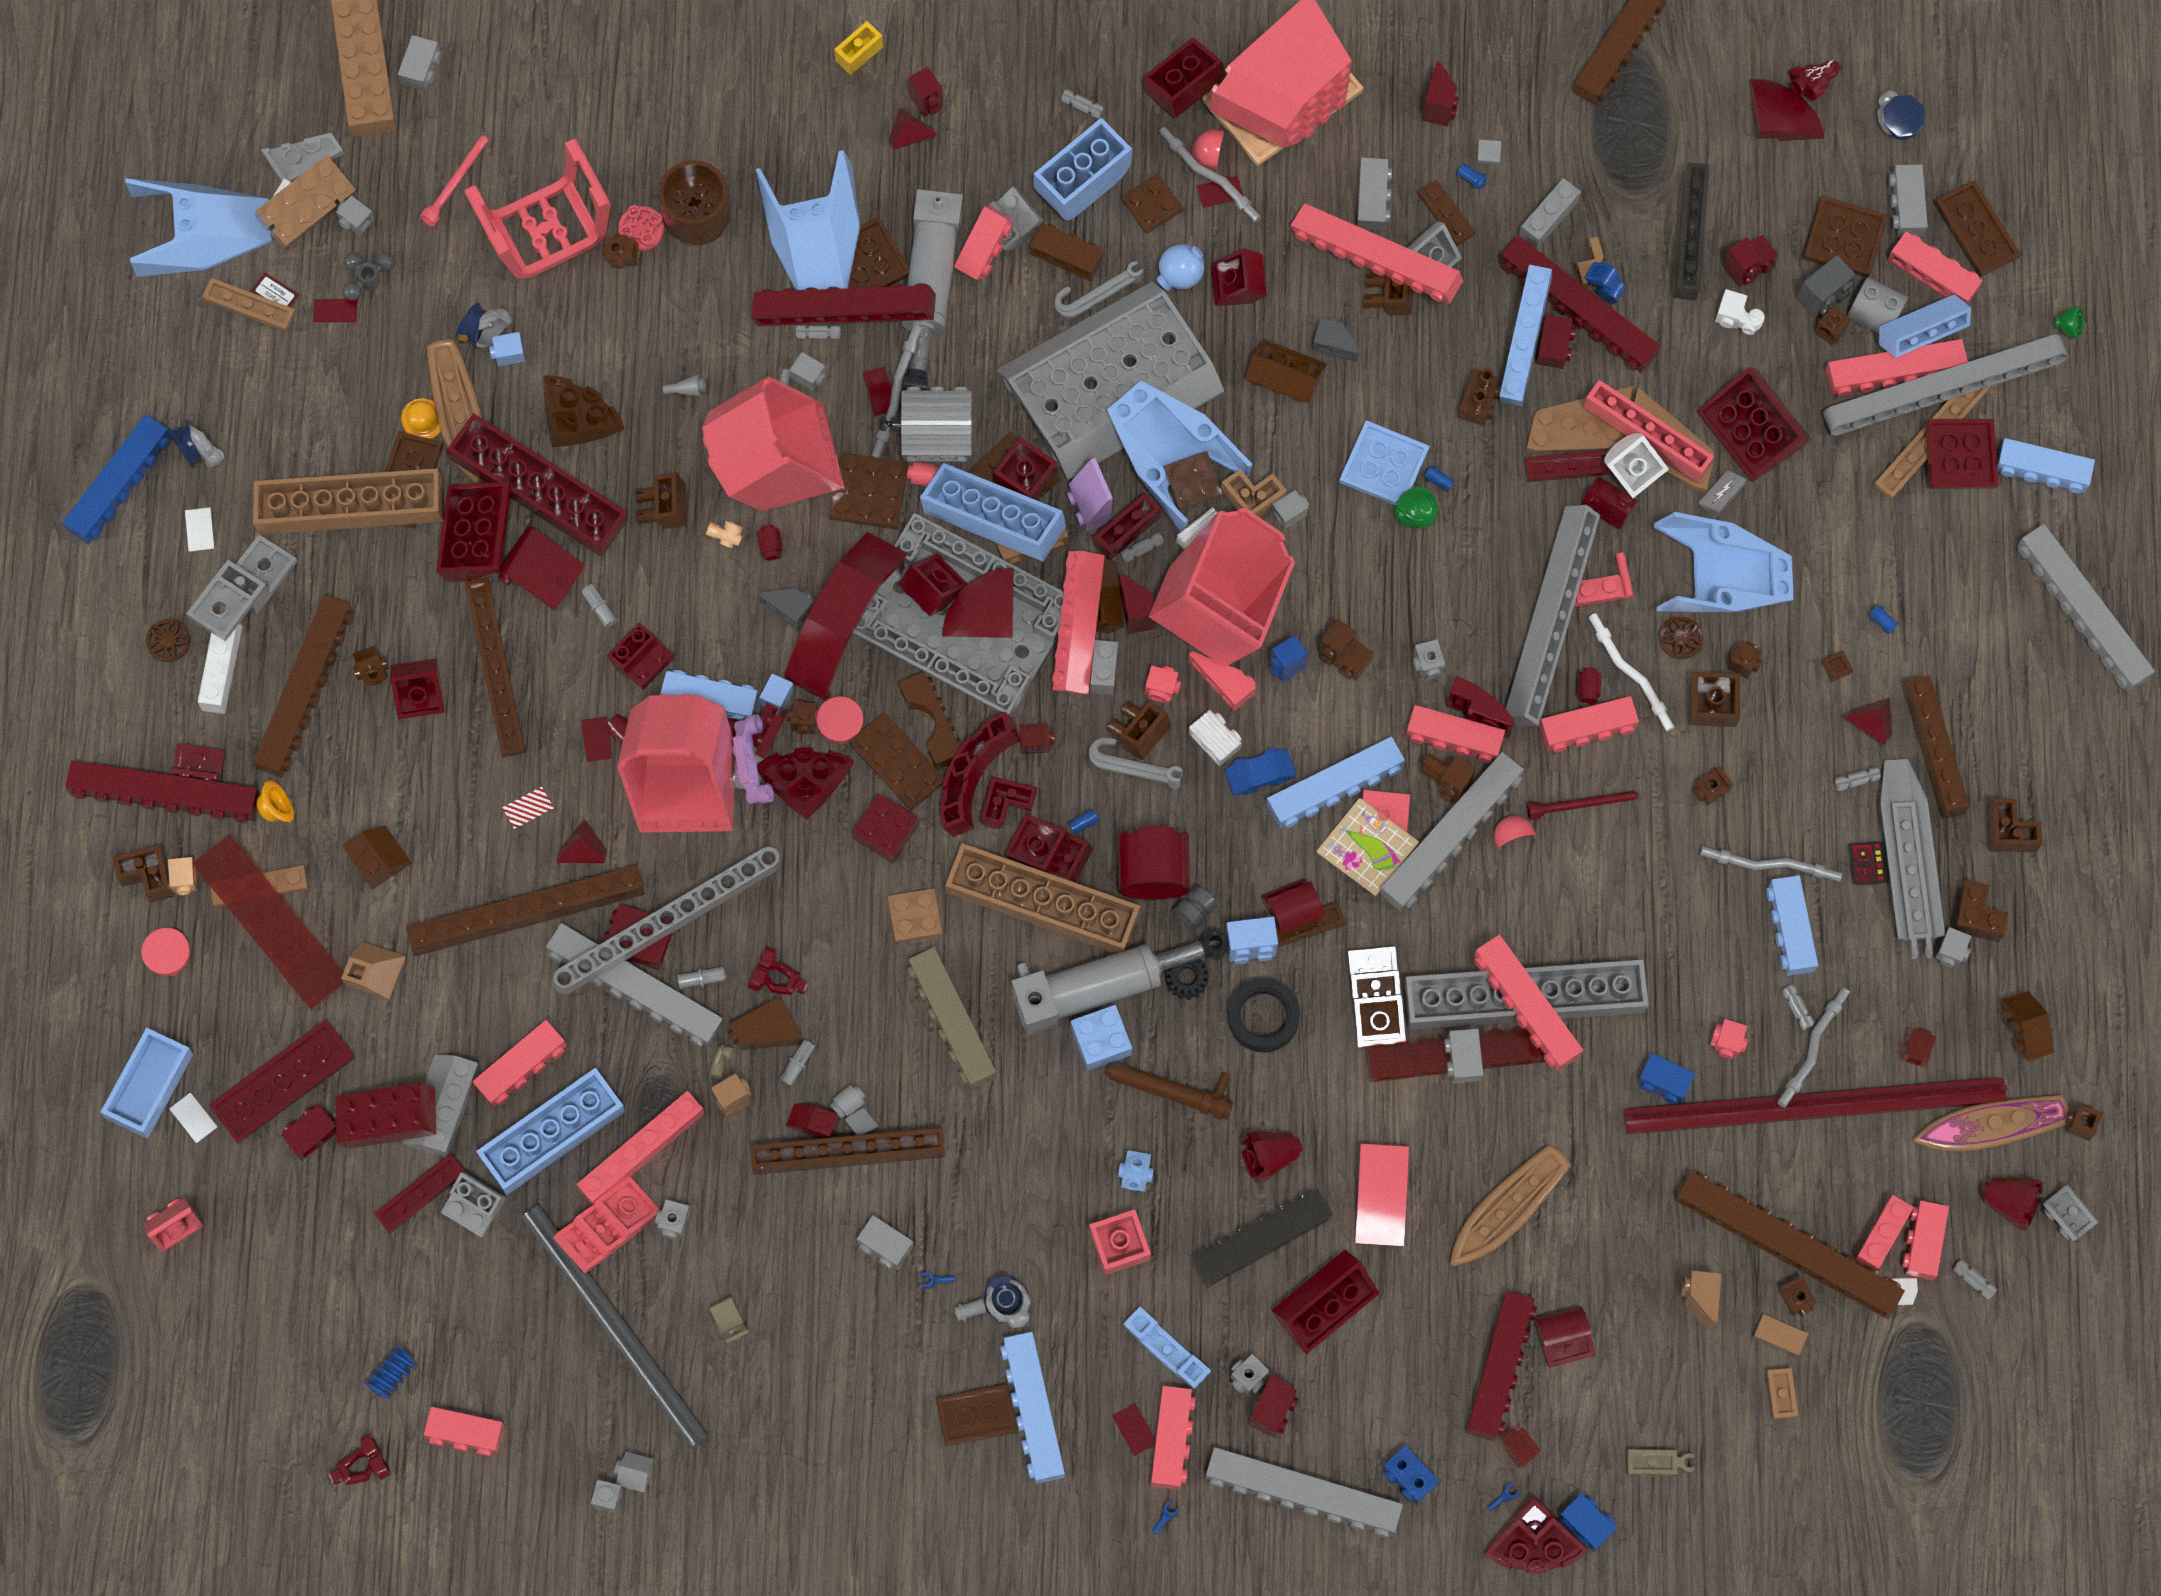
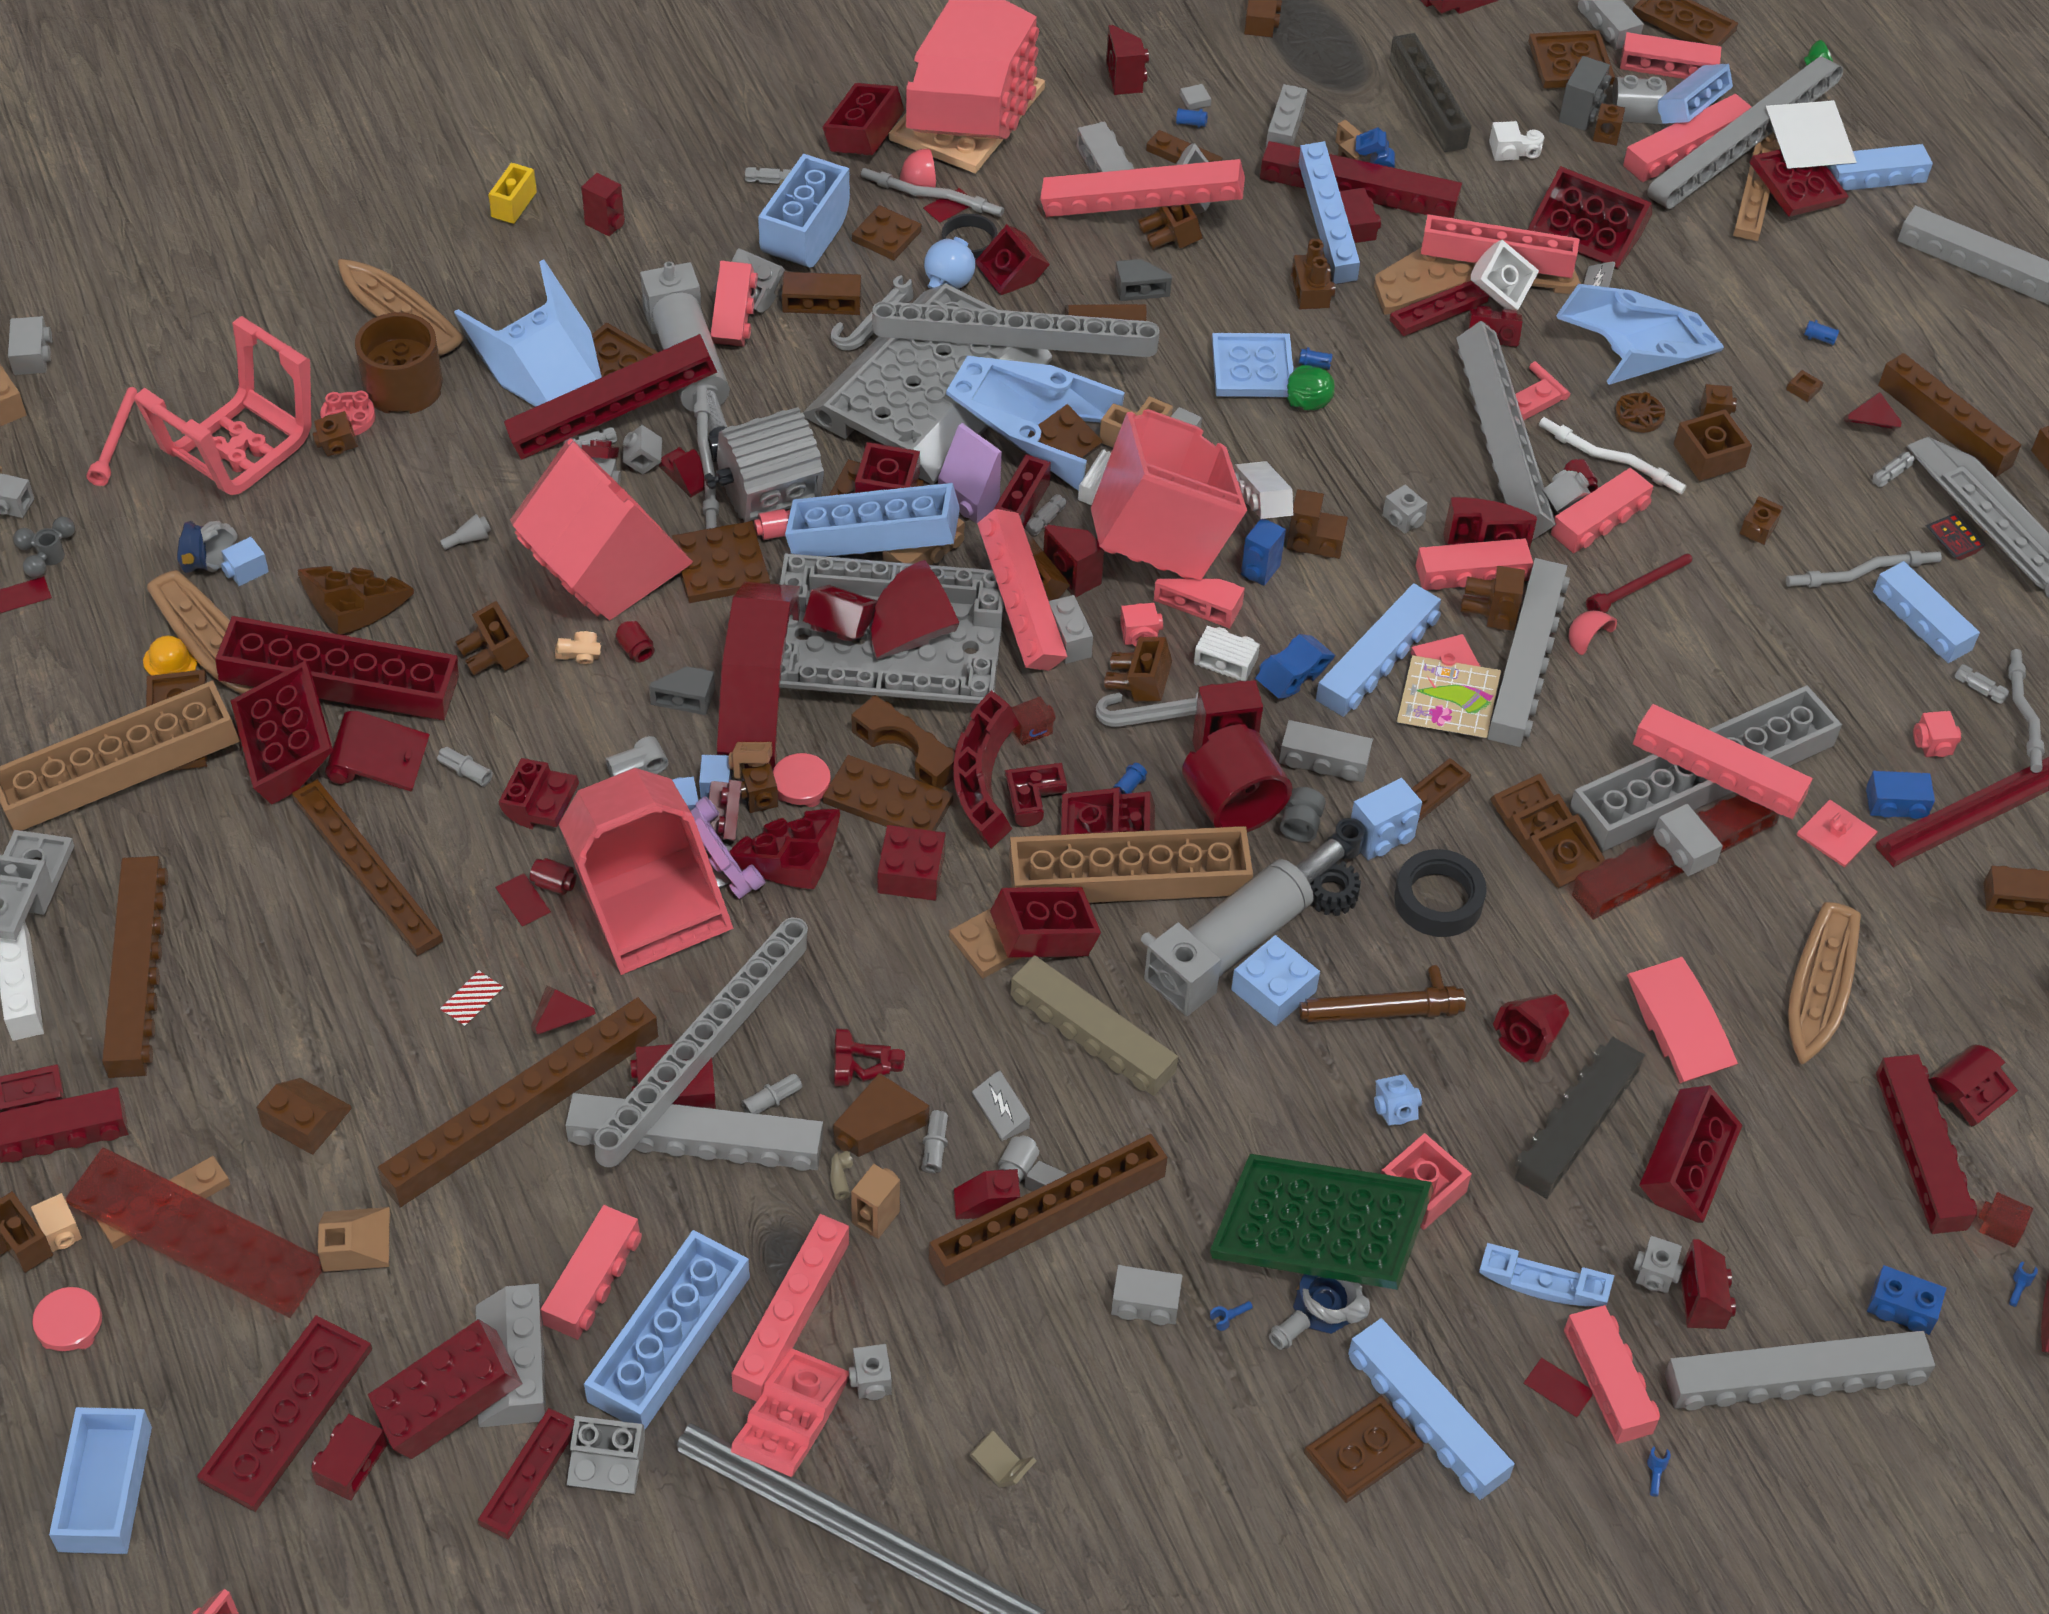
camera: 25 degrees left, 20 degrees down
white sticker [170,1093,217,1143] -> none
light orange hat [256,780,295,822] -> none
reddish brown brick [353,646,388,687] -> none
dark red slope [390,659,445,719] -> none
dark red slope [888,107,937,150] -> none
dark red brick [1261,879,1325,933] -> none
dark red brick [1723,234,1778,288] -> none
none -> medium nougat piece [338,259,464,356]
none -> dark red plate [582,439,619,459]
none -> light grey piece [605,736,669,777]
none -> light grey brick [623,425,662,474]
none -> medium nougat bracket [729,742,773,779]
none -> light grey beam [872,301,1160,357]
none -> black tyre [942,214,998,261]
none -> light grey slope [972,1071,1030,1141]
none -> dark red brick [990,887,1101,958]
none -> dark red brick [1192,680,1263,753]
none -> dark green plate [1210,1154,1433,1290]
none -> white brick [1235,461,1293,519]
none -> light grey brick [1279,720,1373,782]
none -> light grey brick [1543,470,1590,512]
none -> white sticker [1766,100,1857,168]
none -> coral piece [1796,800,1878,868]

